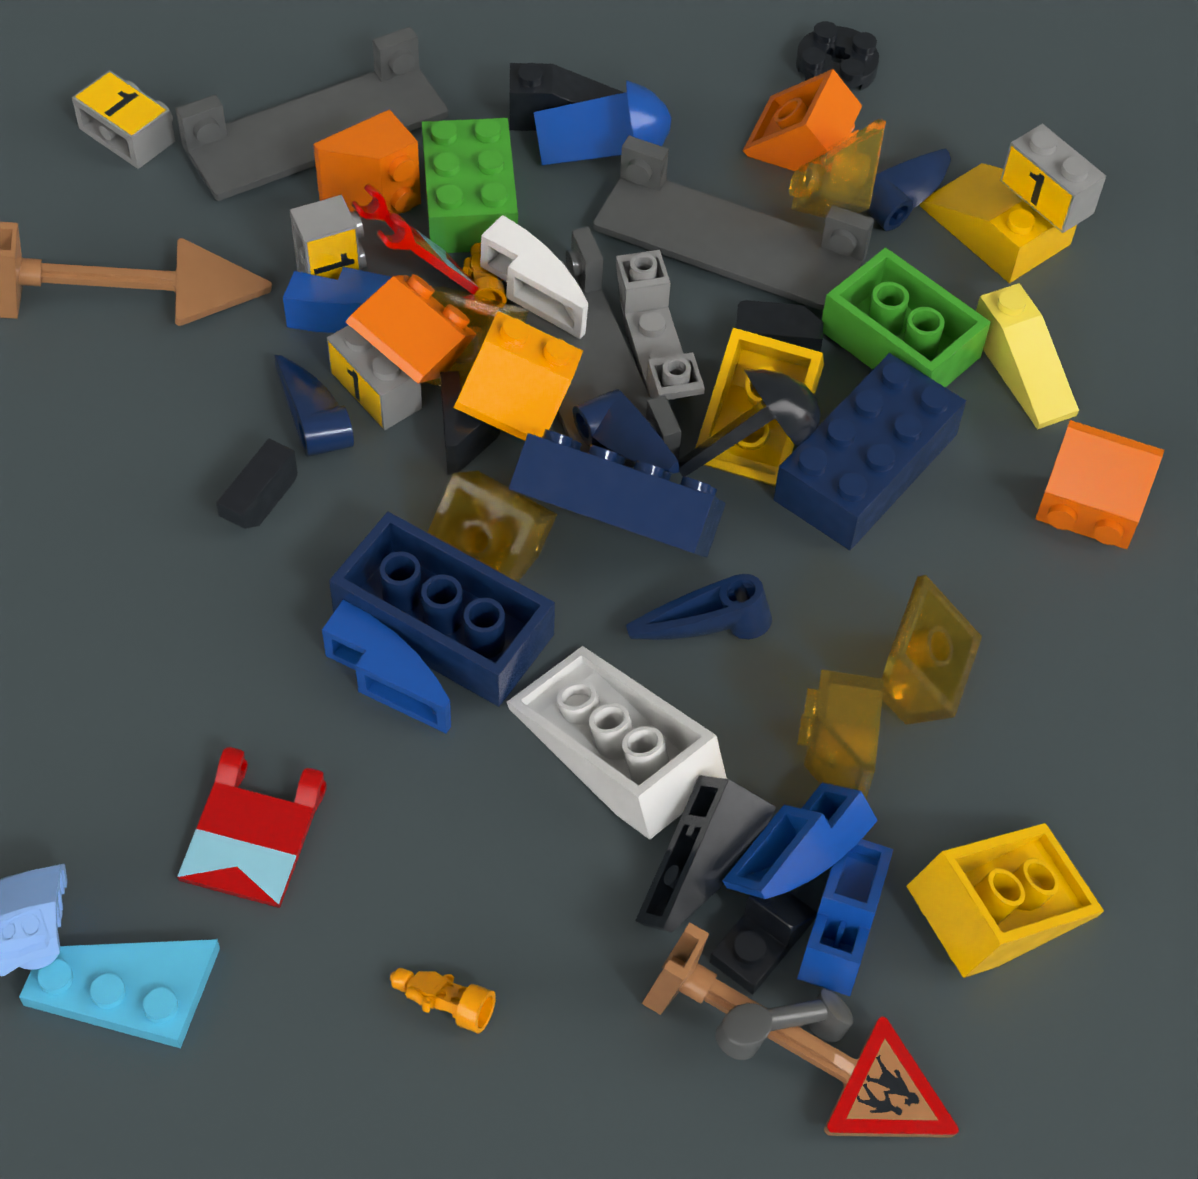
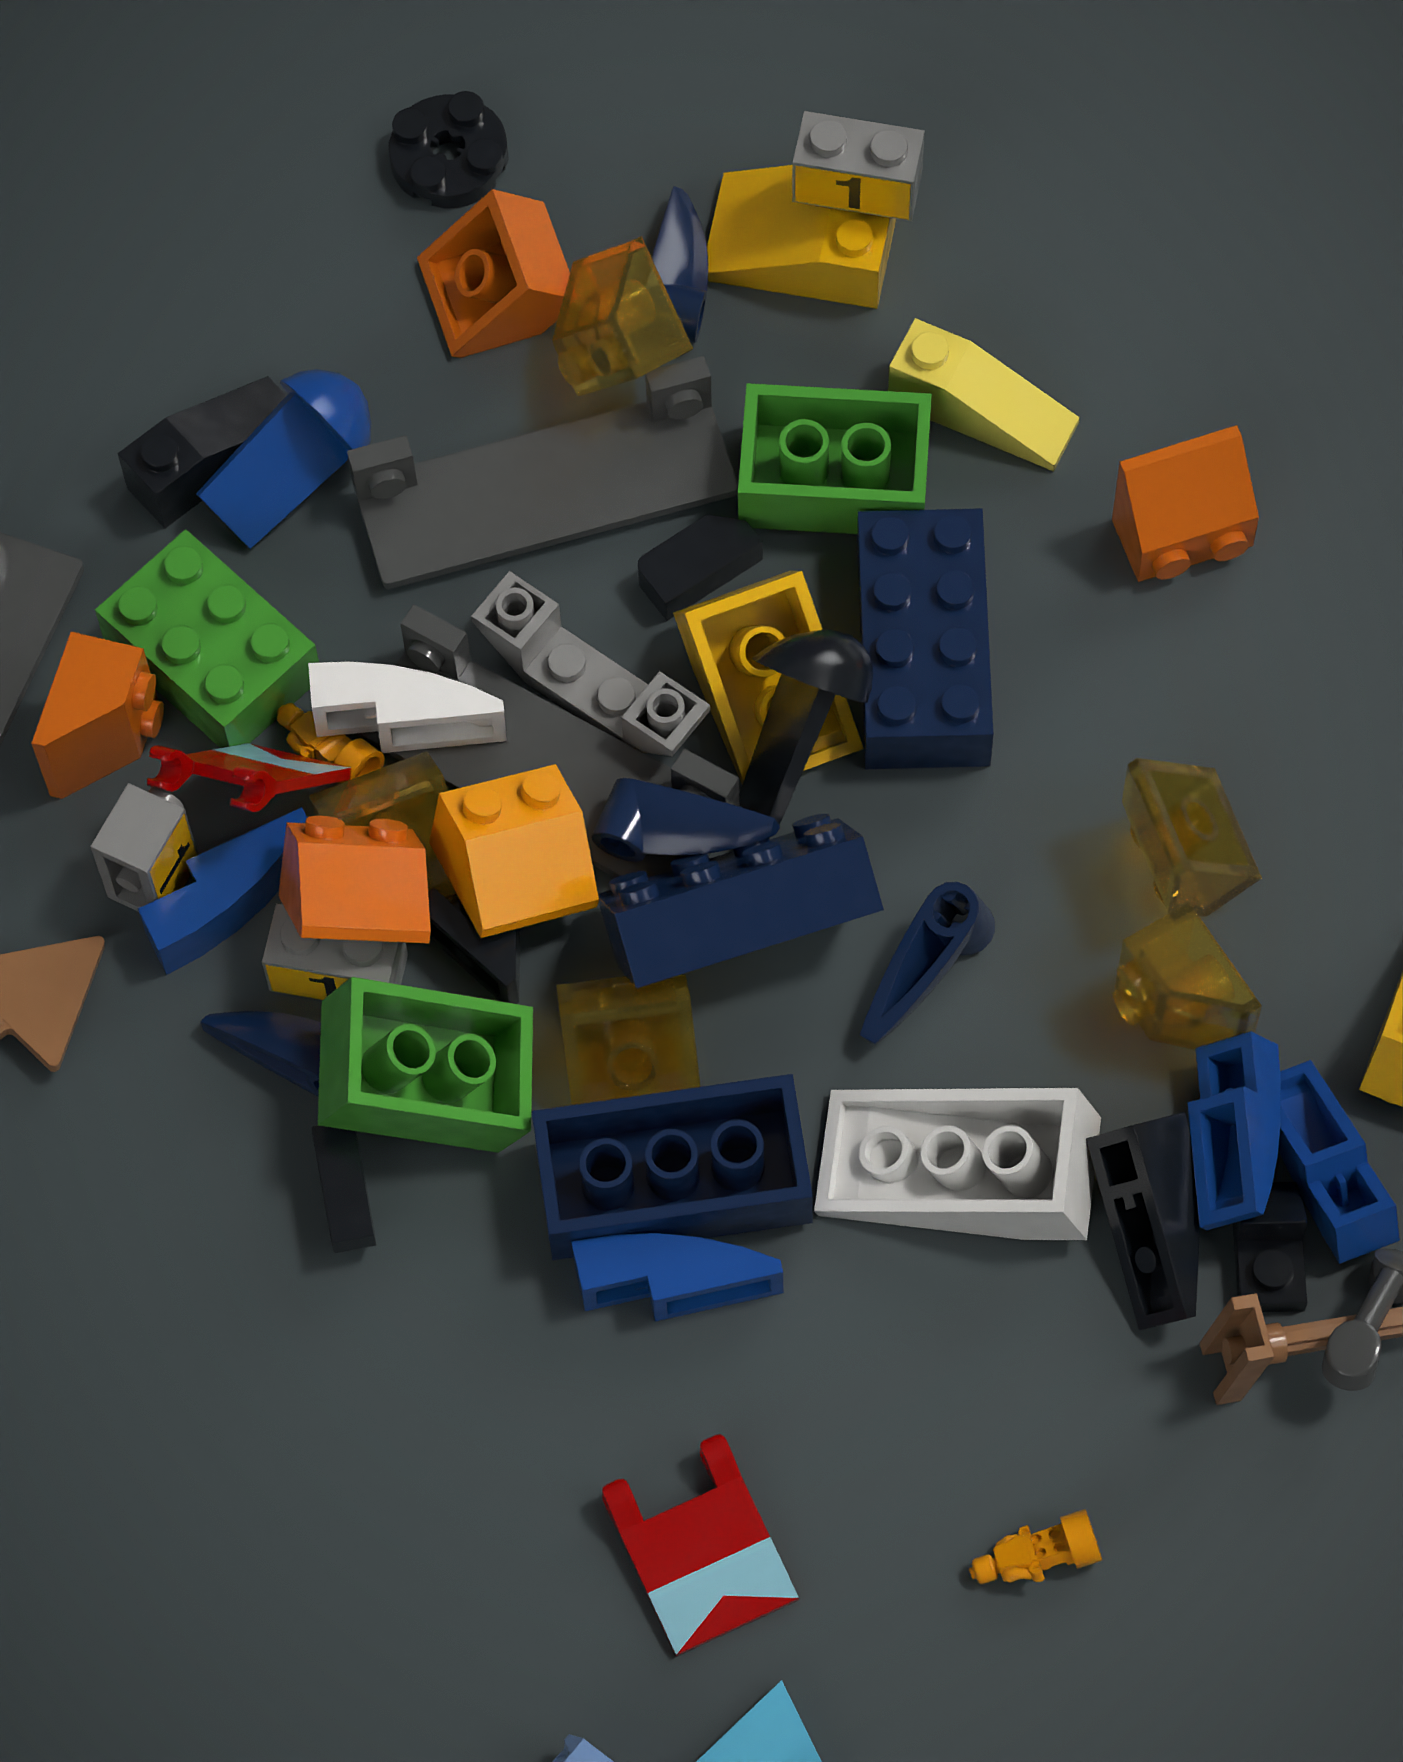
camera: 35 degrees left, 10 degrees up
none -> bright green brick [318,977,533,1153]

